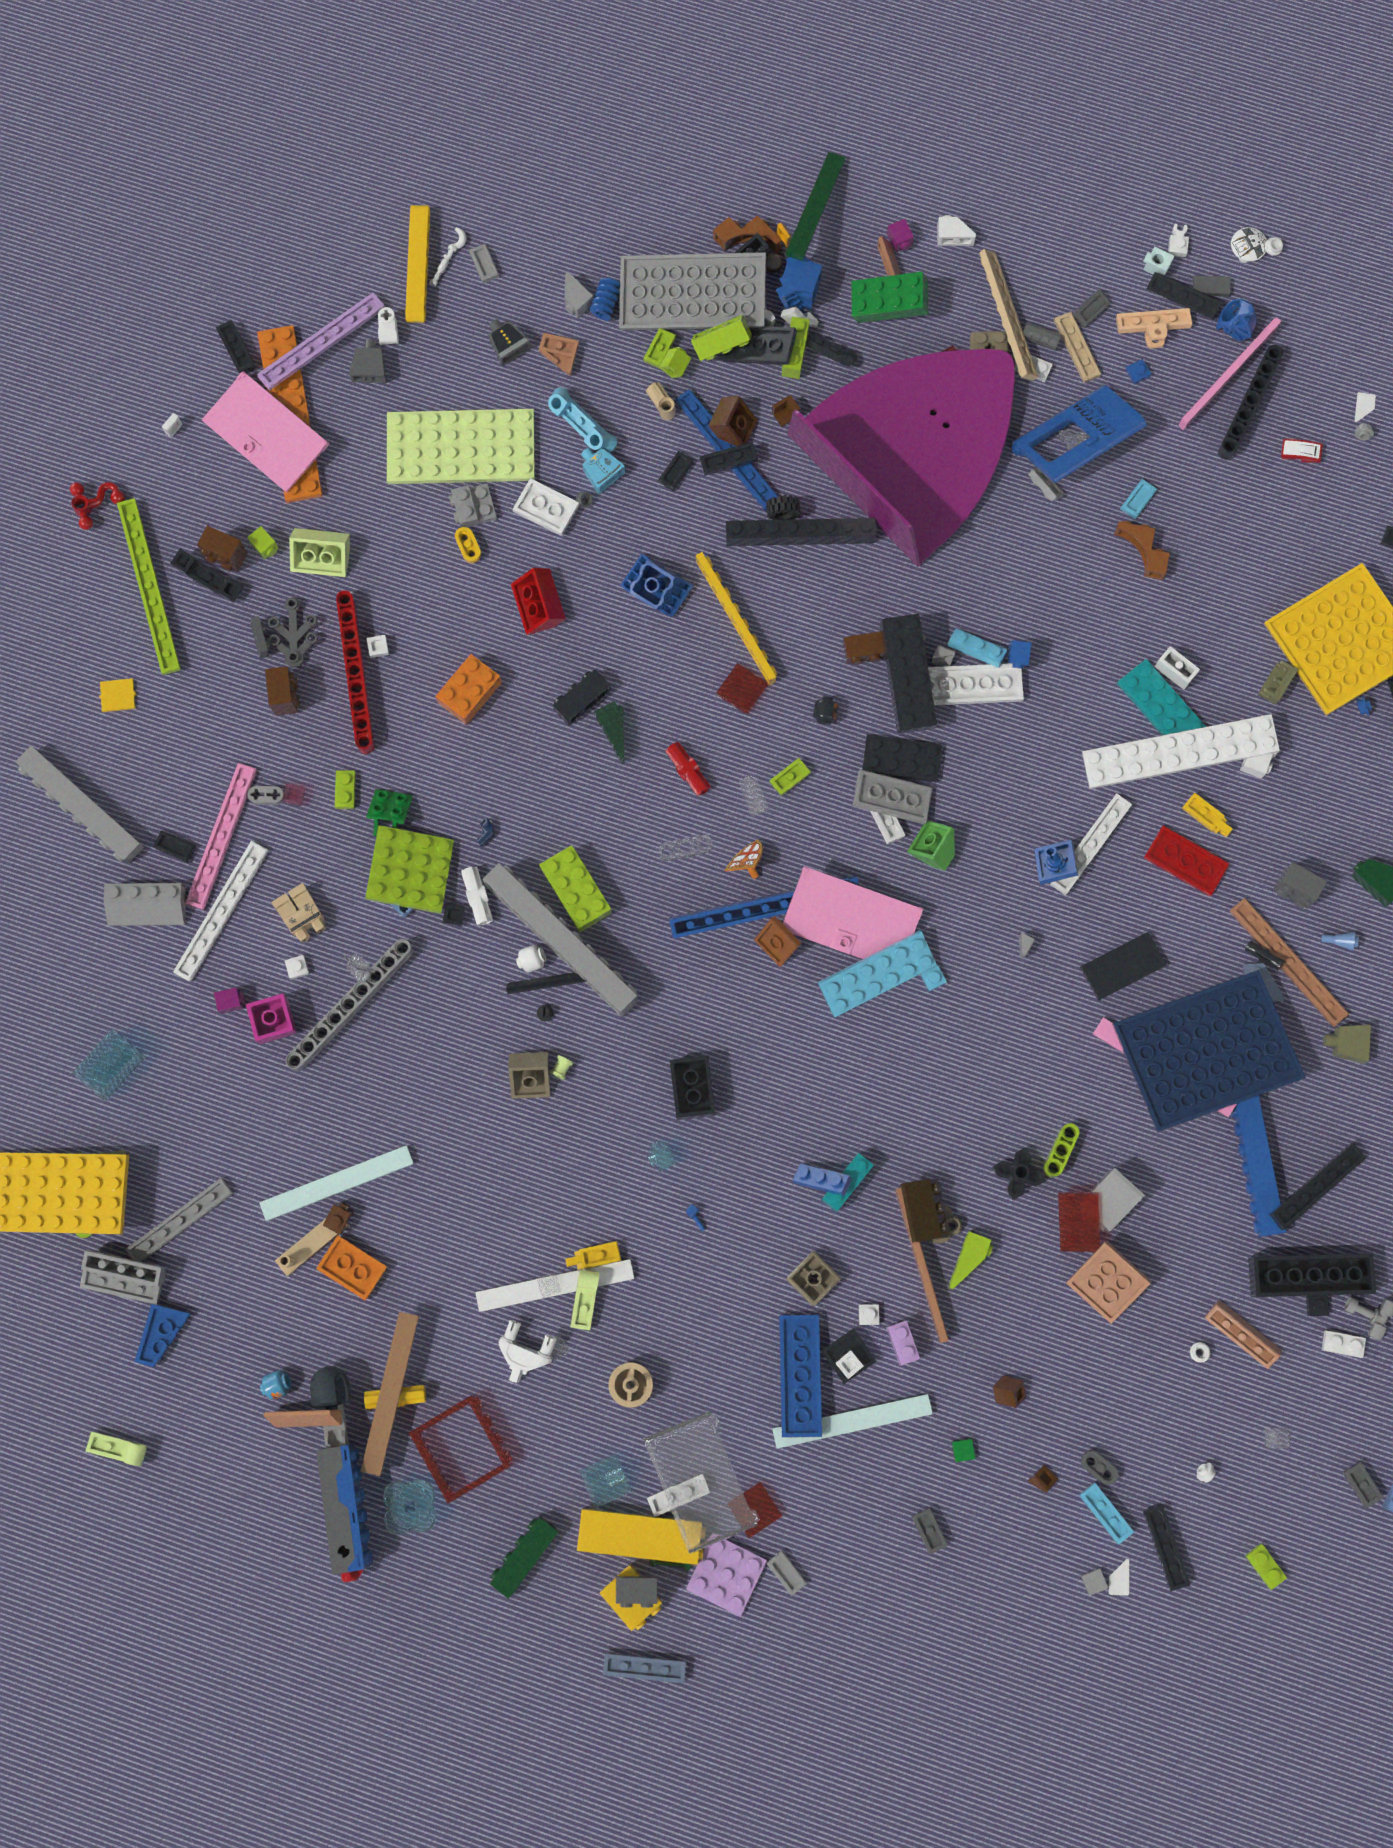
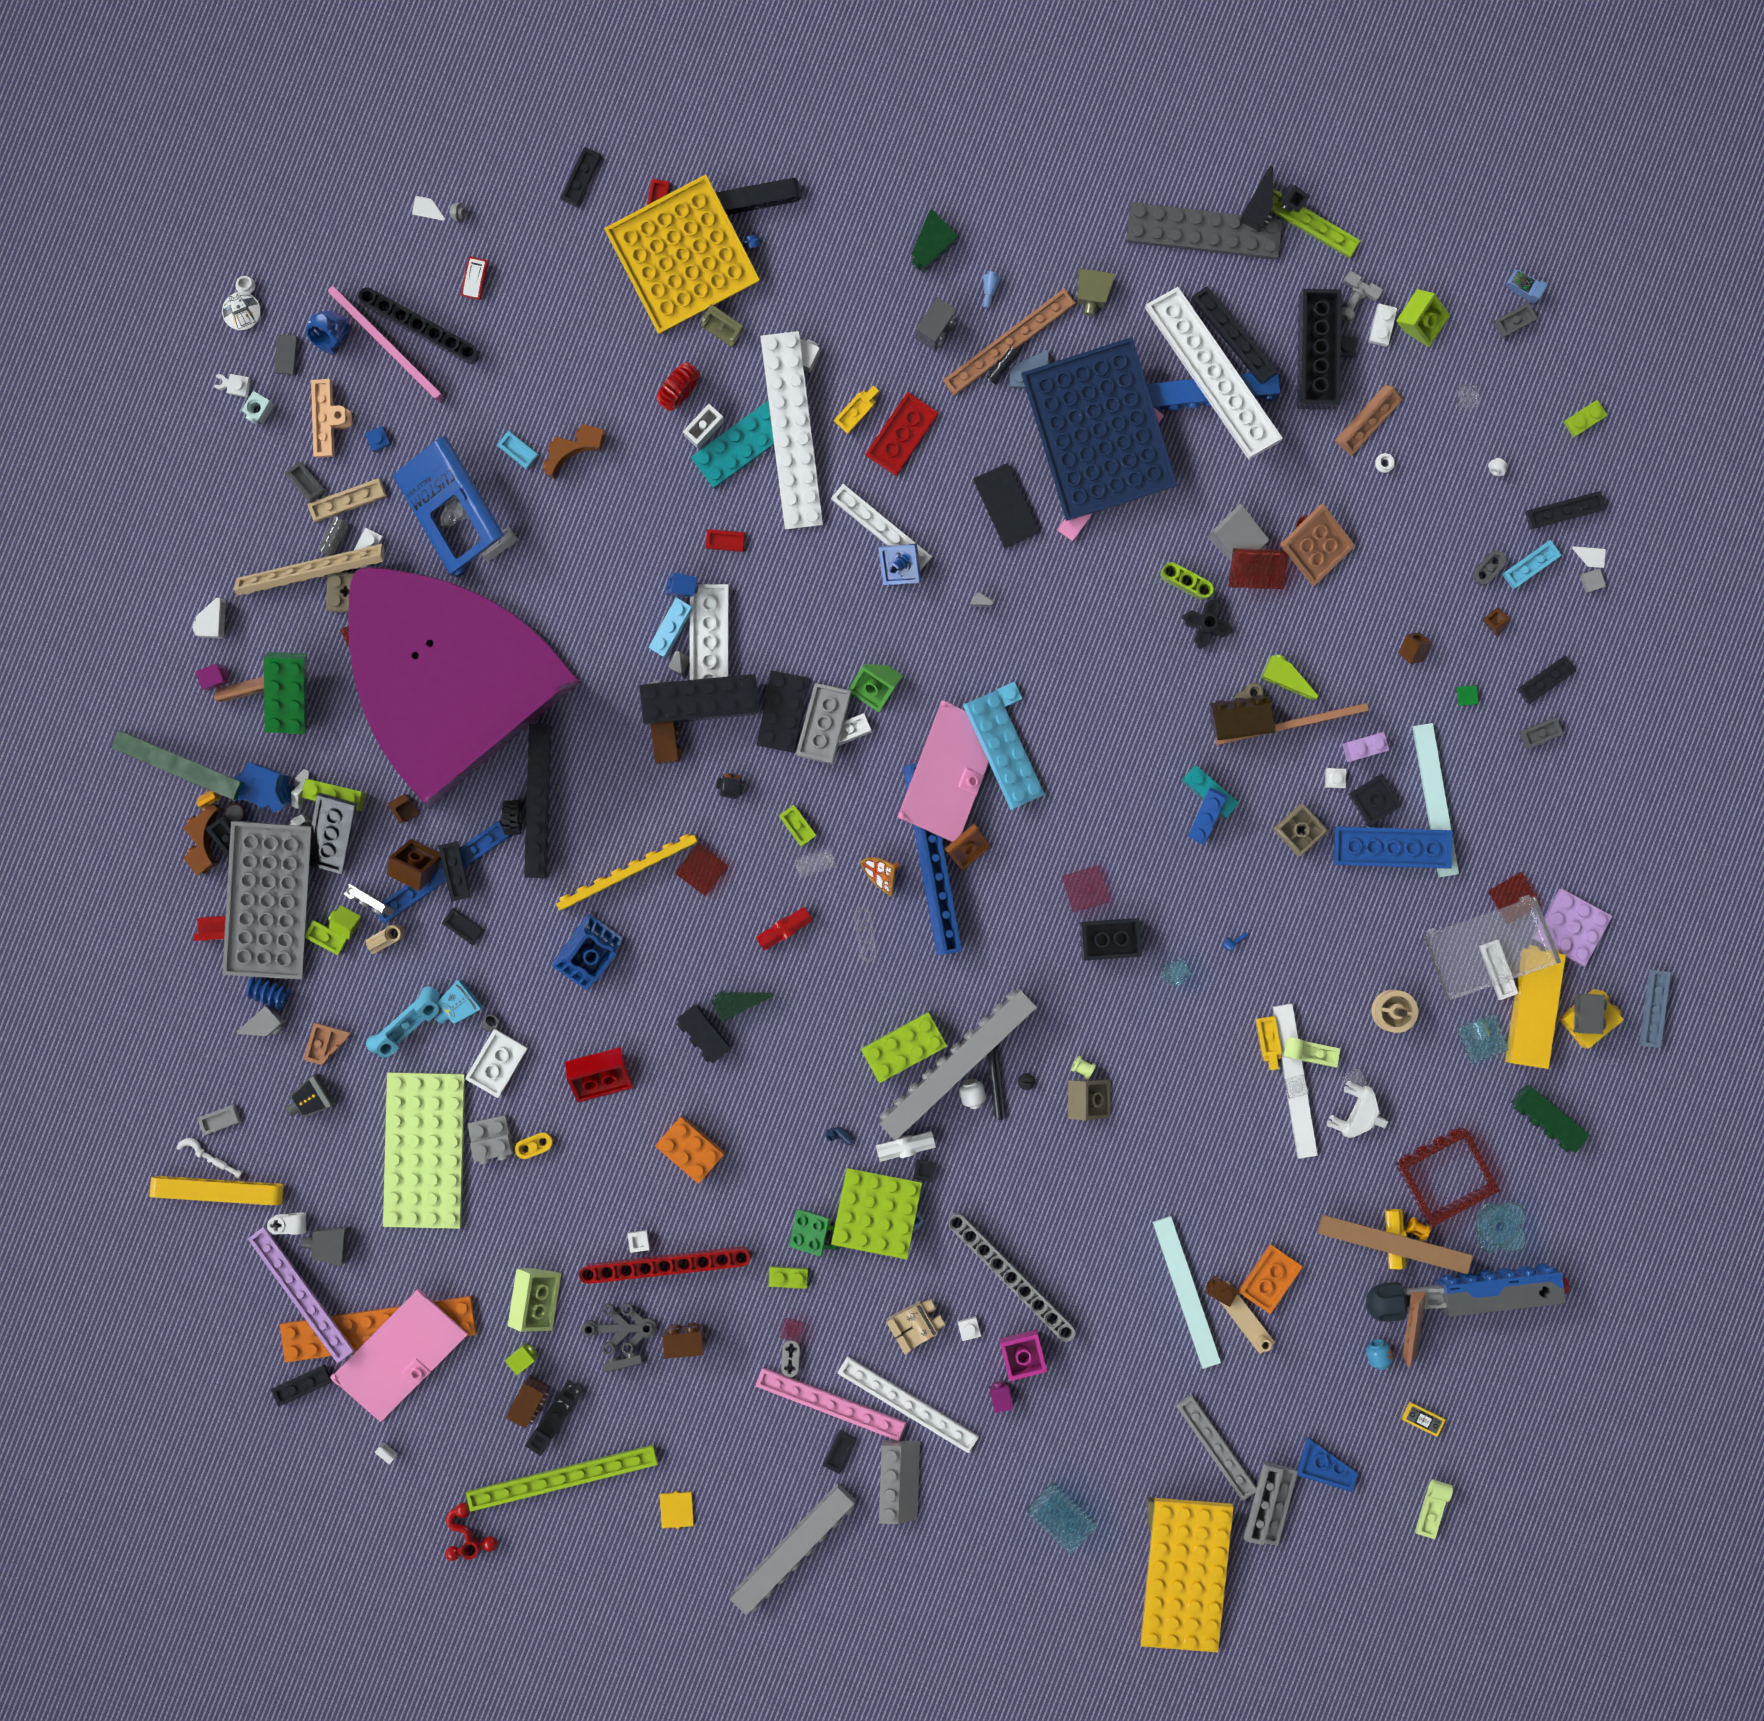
camera: 90 degrees left, 10 degrees up
clear hinge [344,954,375,983] -> none
lime brick [691,314,752,361] -> none
light grey tile [766,1550,807,1596] -> none
black hinge [806,333,858,367] -> none
white plate [835,1350,863,1379] -> none
black plate [1146,272,1221,320] -> none
none -> red panel [193,916,226,941]
none -> hinge [344,884,394,916]
none -> red gear [656,362,701,411]
none -> red tile [705,529,746,552]
none -> clear pink plate [1062,865,1110,913]
none -> white plate [1145,287,1283,460]
none -> lime slope [1396,289,1450,347]
none -> tile [1401,1401,1446,1437]
none -> light orange bush [1405,1217,1431,1241]
none -> black tile [1517,656,1576,704]

